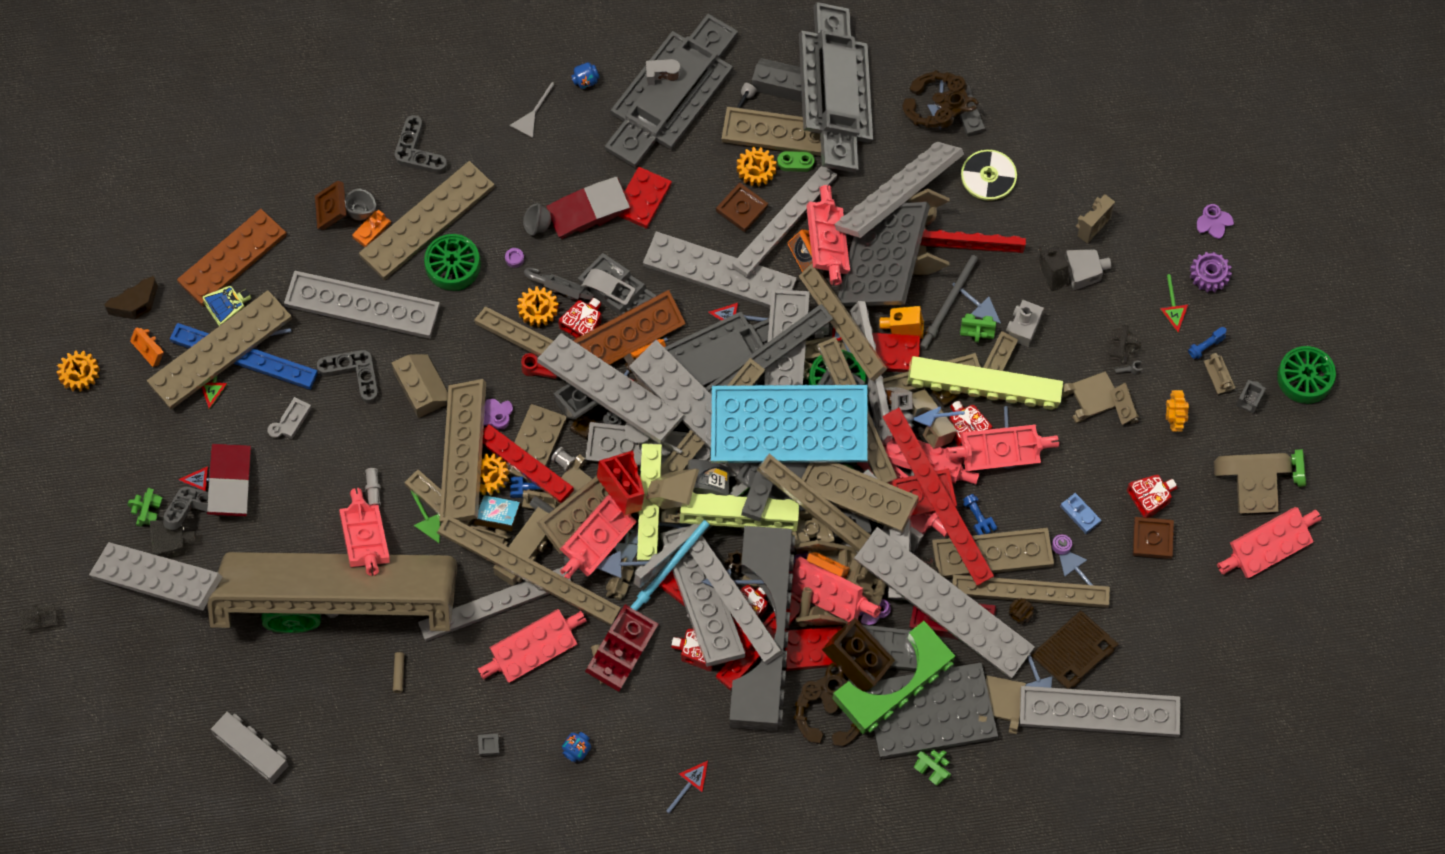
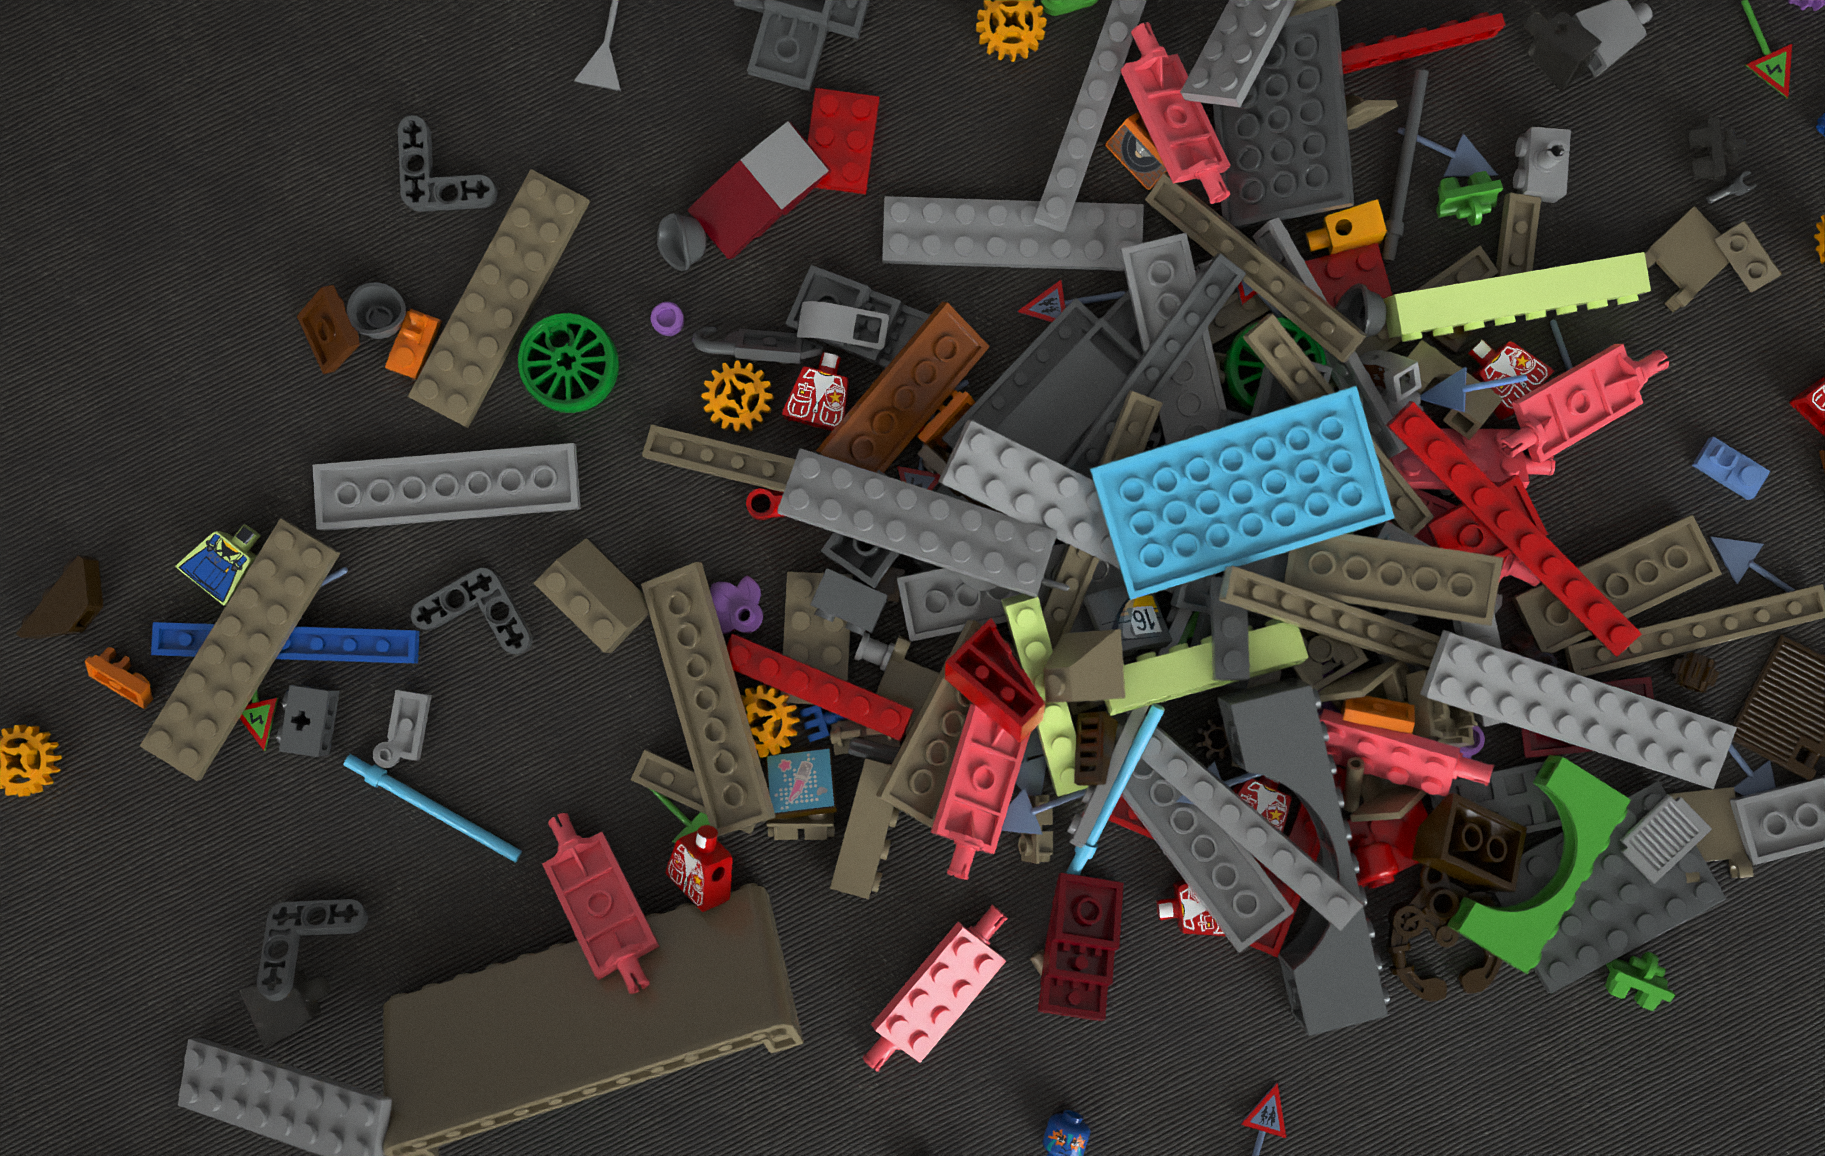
camera: 15 degrees left, 20 degrees up
bright green hips [127,488,162,527] -> none
dark orange plate [177,209,287,307] -> none
piece [178,466,209,491] -> none
slope [207,444,251,516] -> none
light grey pin [365,468,381,507] -> none
dark tan piece [393,652,405,693] -> none
light grey plate [418,567,571,642] -> none
dark tan plate [437,515,621,626] -> none
reddish brown plate [716,182,768,232] -> none
blue hinge [963,494,997,535] -> none
medium lavender tile [1052,534,1072,555] -> none
none -> dark grey brick [277,685,340,757]
none -> medium azure bar [343,754,522,863]
none -> red torso [665,825,732,912]
none -> dark grey brick [810,568,888,636]
none -> dark brown slope [1074,712,1118,786]
none -> dark grey helmet [1335,283,1387,338]
none -> red head [1351,836,1399,889]
none -> light grey window [1620,794,1712,884]

